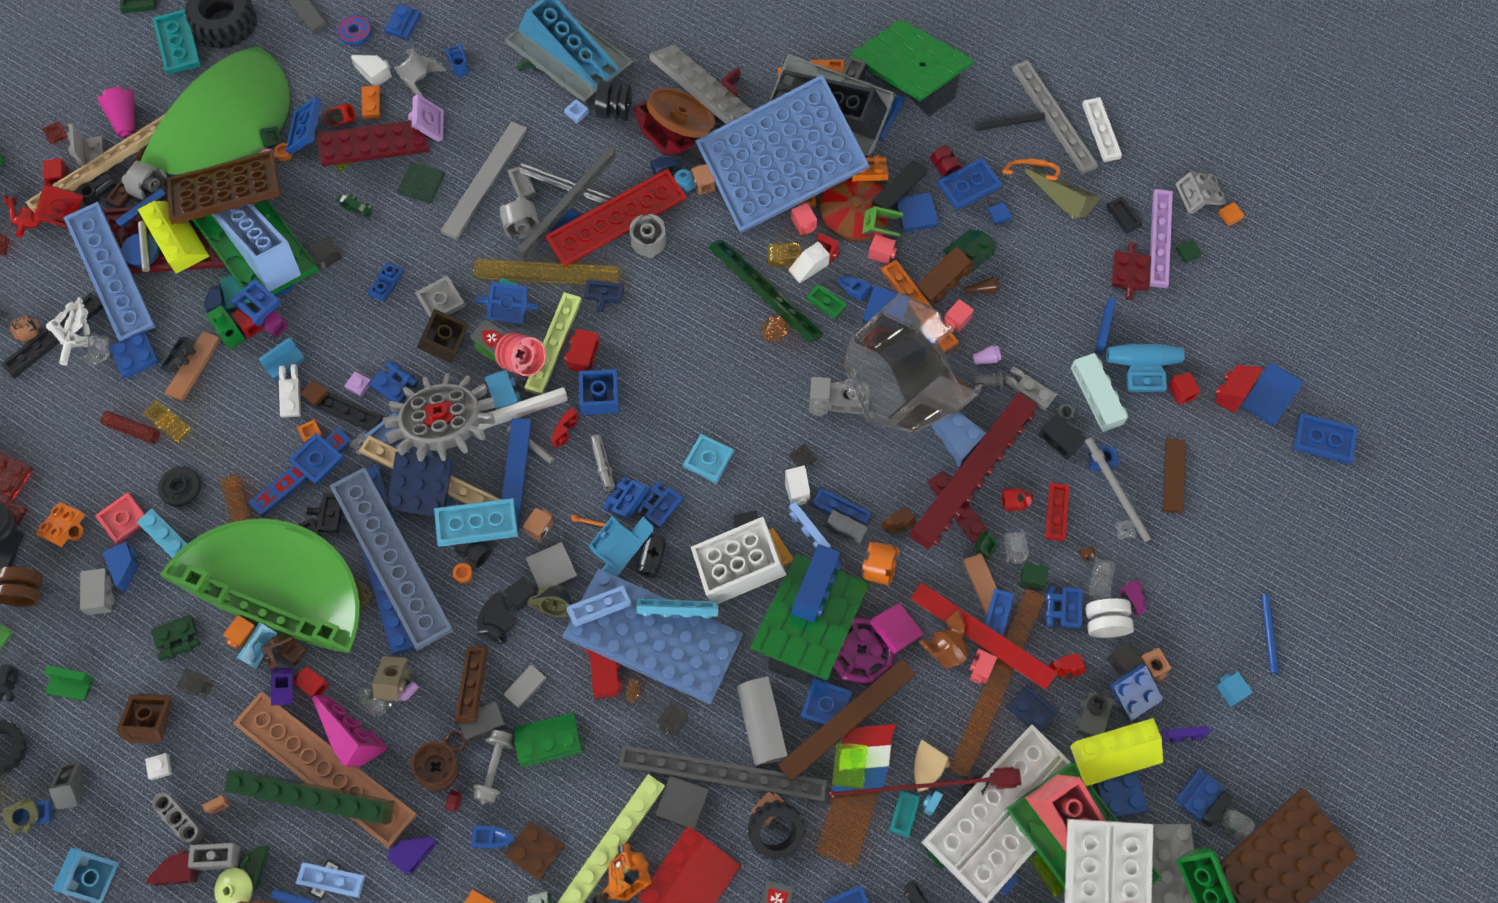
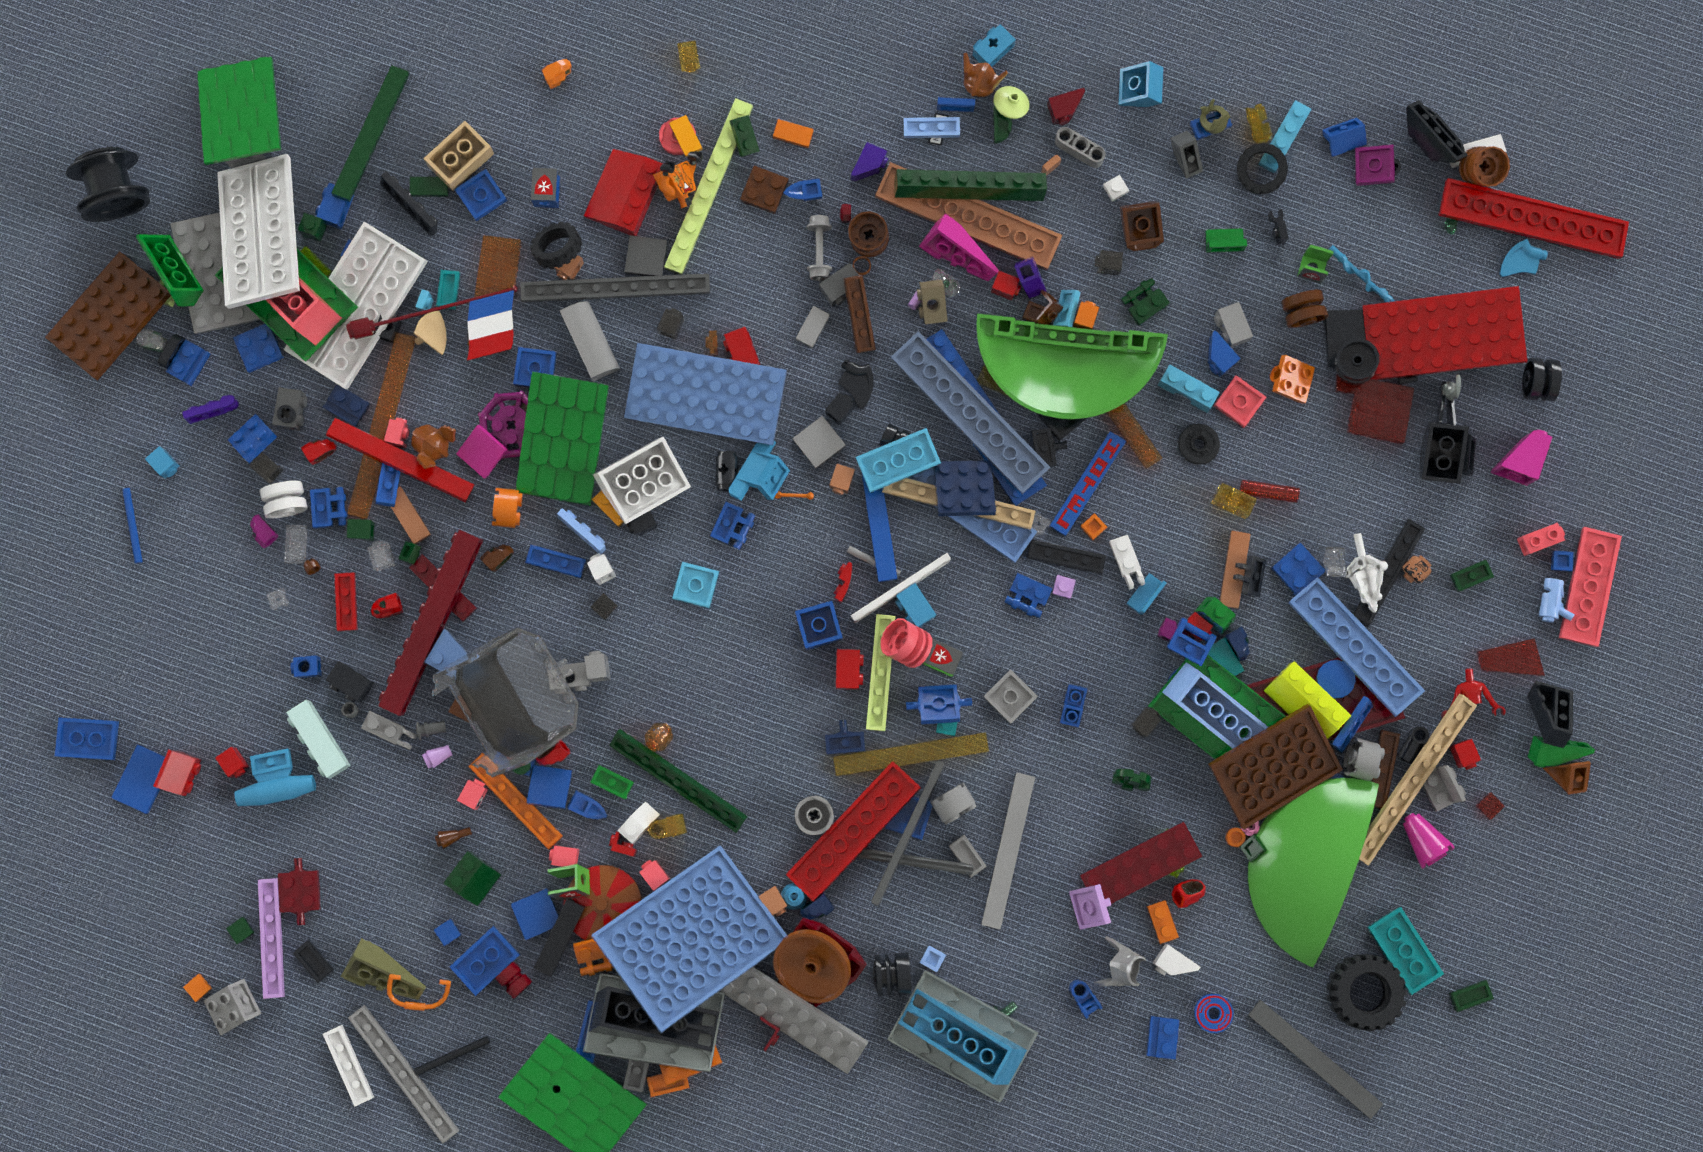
camera: 165 degrees right, 15 degrees up
red plate [33,183,83,228] -> none
light grey bar [138,221,150,272] -> none
light grey brick [188,843,241,871] -> none
blue plate [285,96,322,155] -> none
blue plate [288,433,345,486] -> none
reddish brown tile [300,380,329,407] -> none
light grey gear [383,373,496,462] -> none
clear green tile [397,162,445,203] -> none
dark brown brick [417,309,469,363] -> none
orange tile [452,563,473,584] -> none
green slope [514,712,583,768] -> none
olive hat [528,585,574,617] -> none
light blue plate [567,586,631,627] -> none
light grey pin [590,434,615,491] -> none
blue plate [602,477,649,520] -> none
medium azure plate [636,598,718,618] -> none
reddish brown tile [778,659,915,782] -> none
blue brick [791,544,842,623] -> none
tile [825,508,869,544] -> none
clear neon green plate [832,743,868,789] -> none
reddish brown brick [917,246,975,303] -> none
neon yellow slope [1070,718,1163,787] -> none
light grey bar [1085,437,1151,542] -> none
blue tile [1094,297,1116,355] -> none
nougat brick [1137,647,1172,682] -> none
reddish brown tile [1162,438,1186,514] -> none

